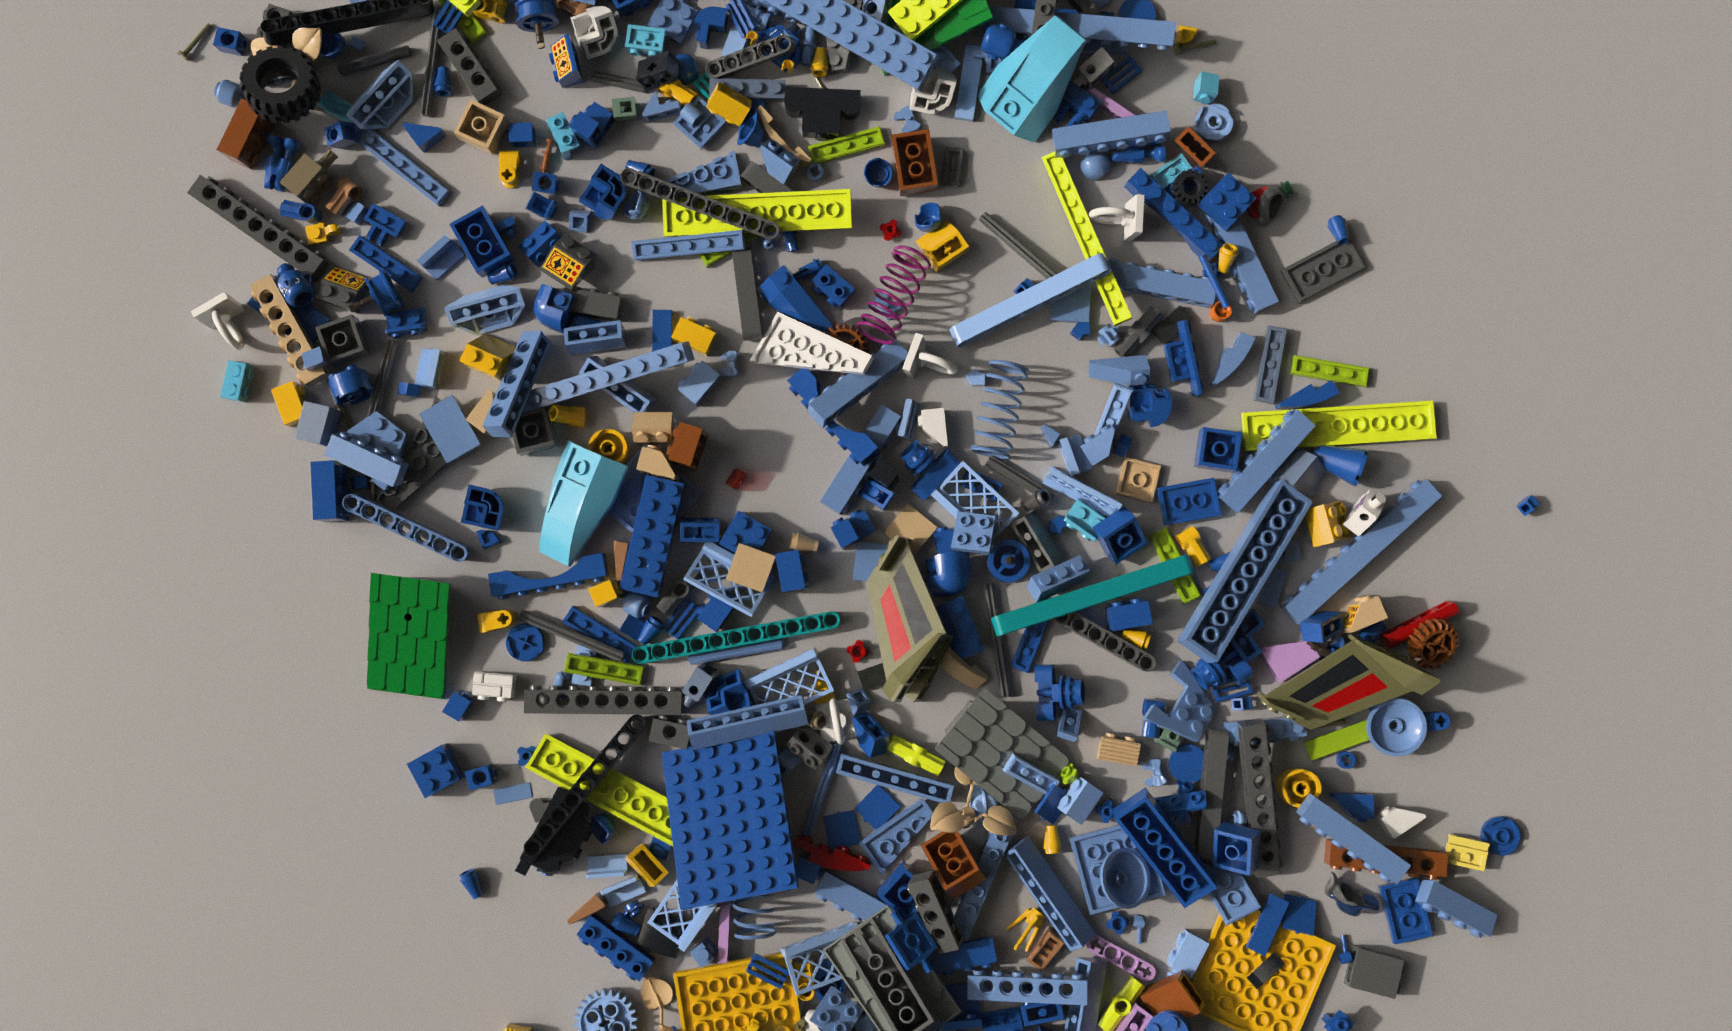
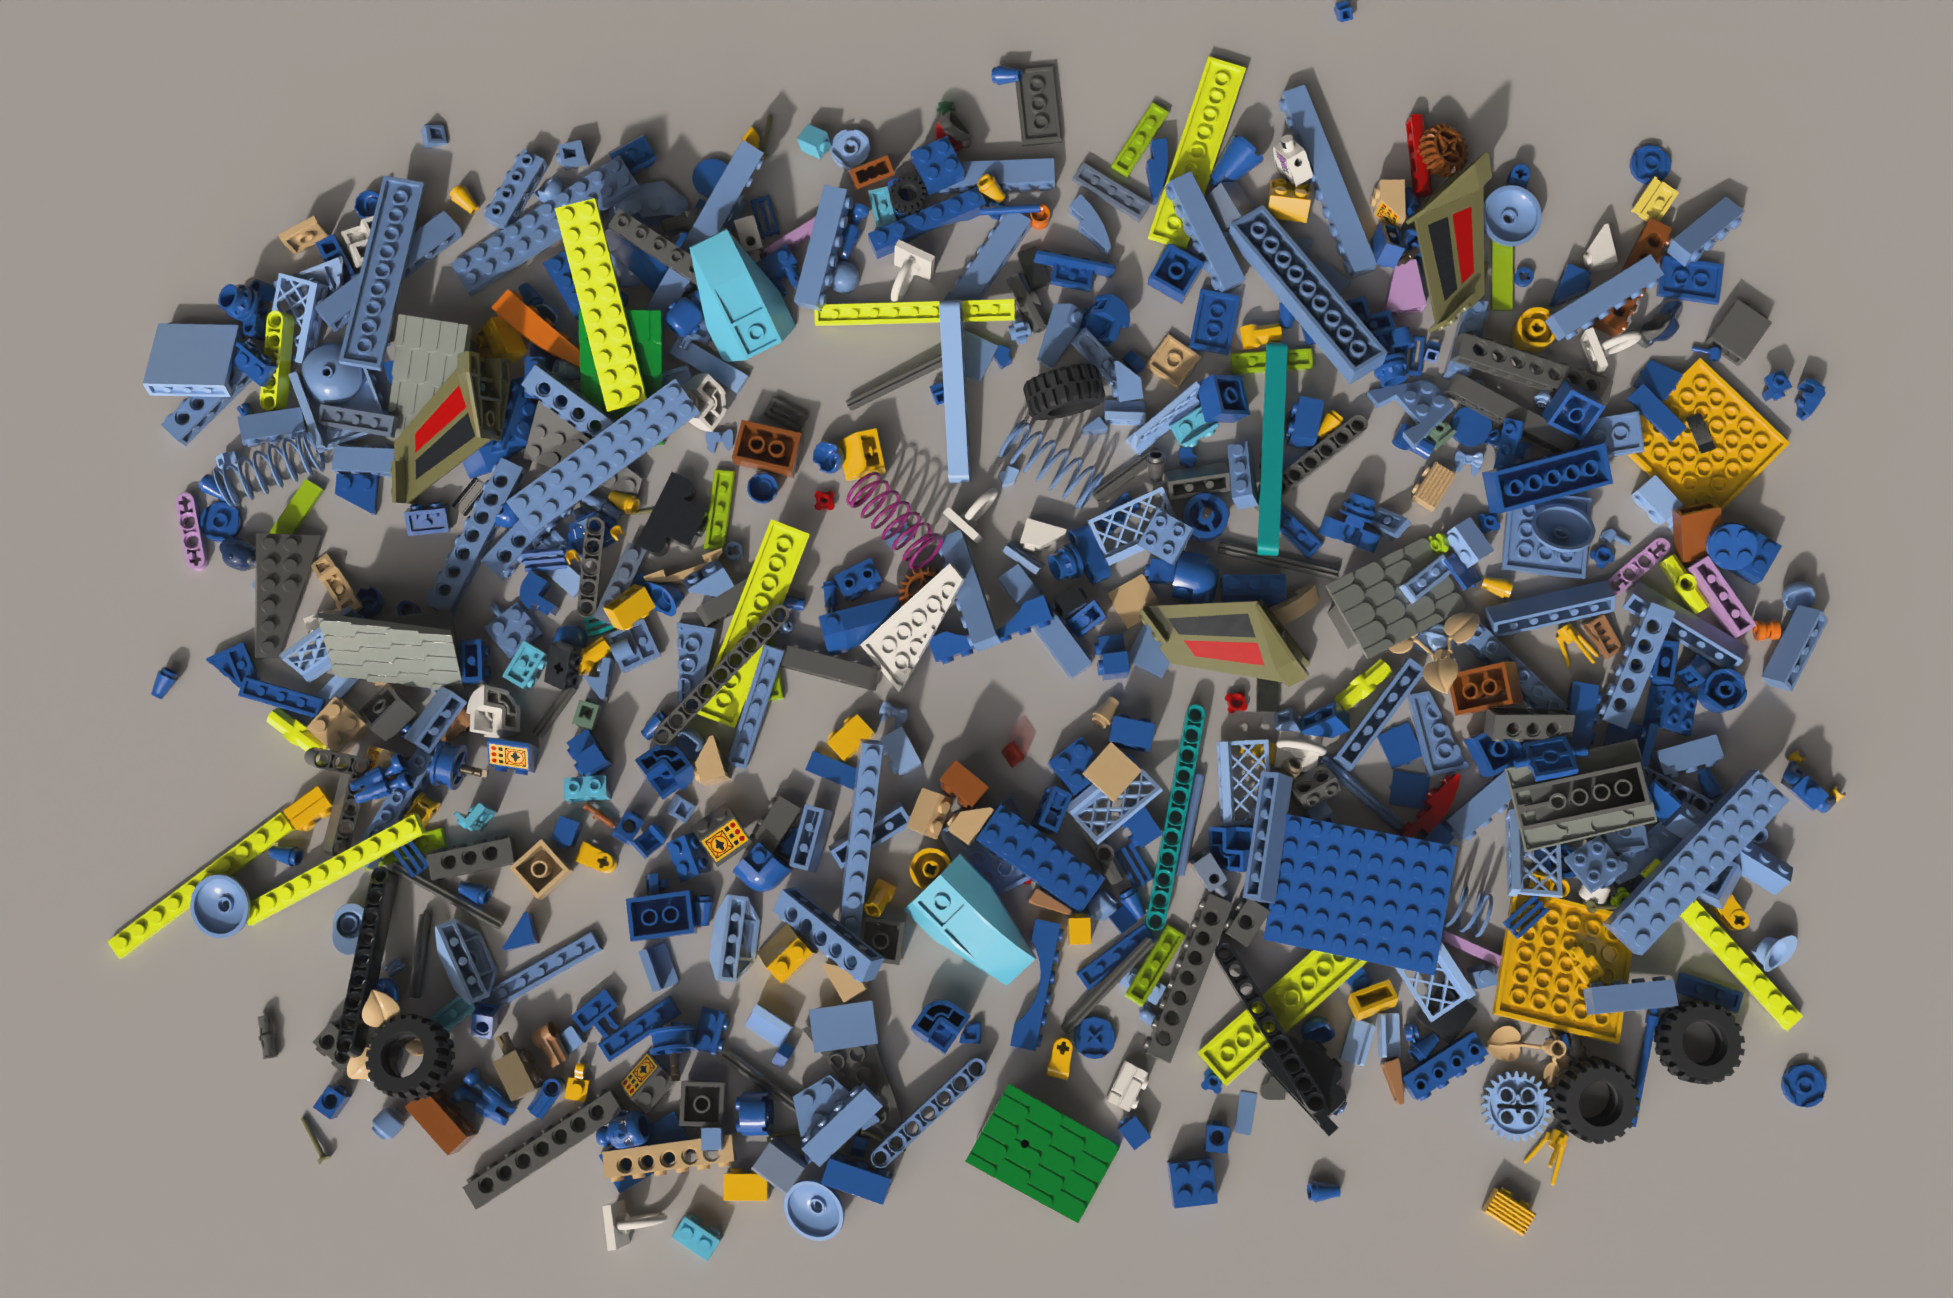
camera: 65 degrees left, 5 degrees down
none -> medium azure bracket [454,802,497,832]
none -> tan slope [693,735,731,787]
none -> medium blue dish [784,1179,845,1241]
none -> black tyre [1023,364,1106,421]
none -> white tile [1579,327,1642,375]

